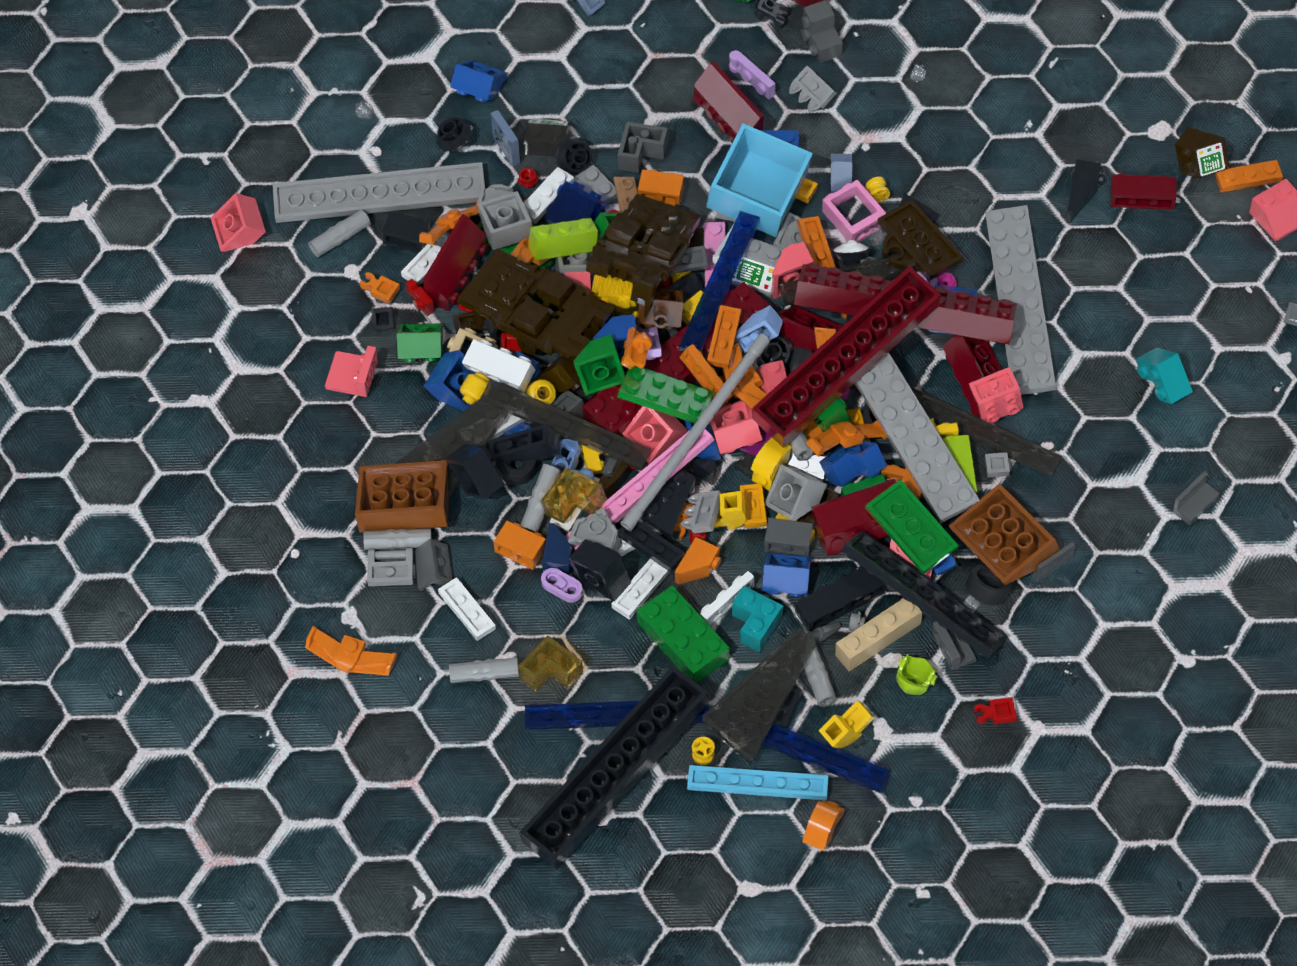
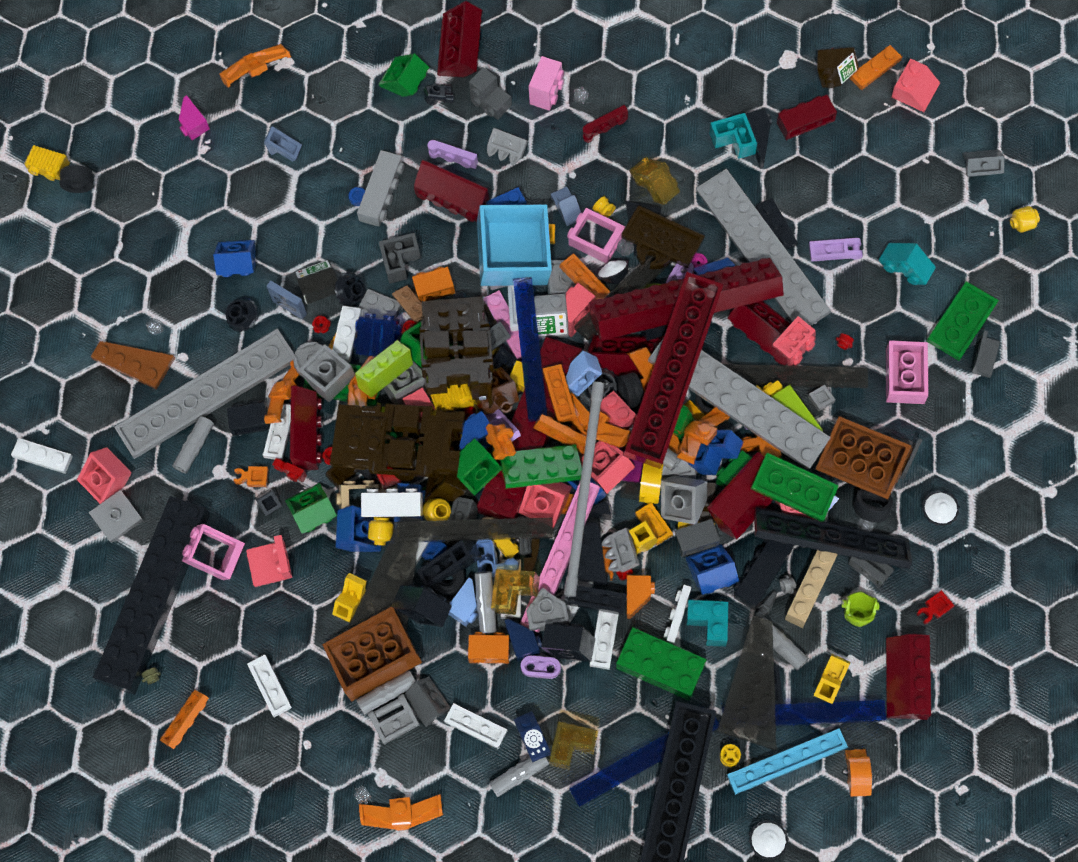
camera: 25 degrees left, 10 degrees up
none -> white plate [11,438,73,474]
none -> light grey plate [89,490,143,543]
none -> dark orange wing [91,341,175,390]
none -> black brick [93,496,210,695]
none -> olive plate [141,667,161,685]
none -> orange plate [160,690,209,749]
none -> bright pink window [182,524,245,580]
none -> white plate [247,655,292,717]
none -> yellow brick [332,573,367,623]
none -> blue tile [349,187,365,206]
none -> clear plate [353,785,372,805]
none -> light grey brick [357,150,405,227]
none -> light blue slope [448,578,478,627]
none -> dark blue slope [513,711,551,763]
none -> bright pink brick [529,56,564,111]
none -> dark red plate [583,105,628,143]
none -> clear yellow brick [629,158,680,205]
none -> teal brick [709,113,757,159]
none -> white piece [748,819,789,861]
none -> black plate [755,198,798,250]
none -> lavender plate [809,238,863,261]
none -> red plate [836,333,854,350]
none -> bright pink brick [886,341,928,404]
none -> dark red slope [886,634,931,720]
none -> white piece [922,490,960,527]
none -> green plate [926,281,999,361]

